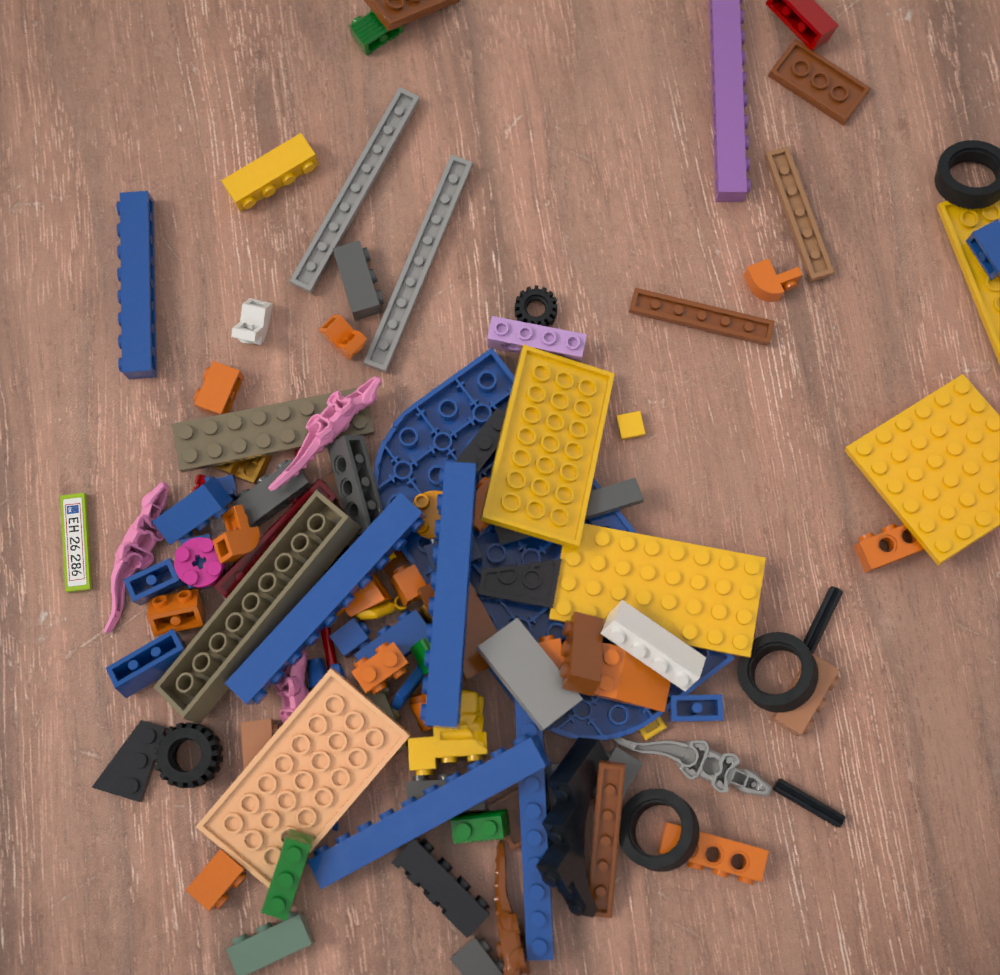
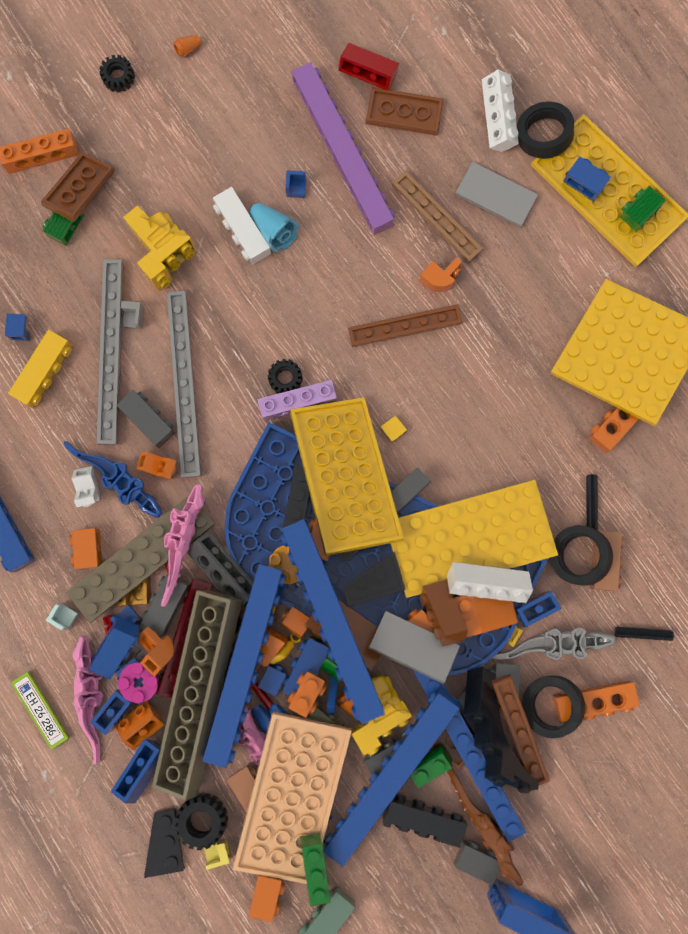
camera: 25 degrees left, 5 degrees up
none -> blue panel [5,313,30,341]
none -> light aqua panel [46,603,79,631]
none -> blue animal [64,441,162,518]
none -> light grey panel [121,301,144,329]
none -> yellow brick [123,205,197,291]
none -> light yellow panel [204,838,232,870]
none -> white brick [213,187,271,265]
none -> medium azure cone [249,203,300,252]
none -> blue panel [285,170,306,198]
none -> light grey tile [455,162,538,228]
none -> white brick [481,69,519,153]

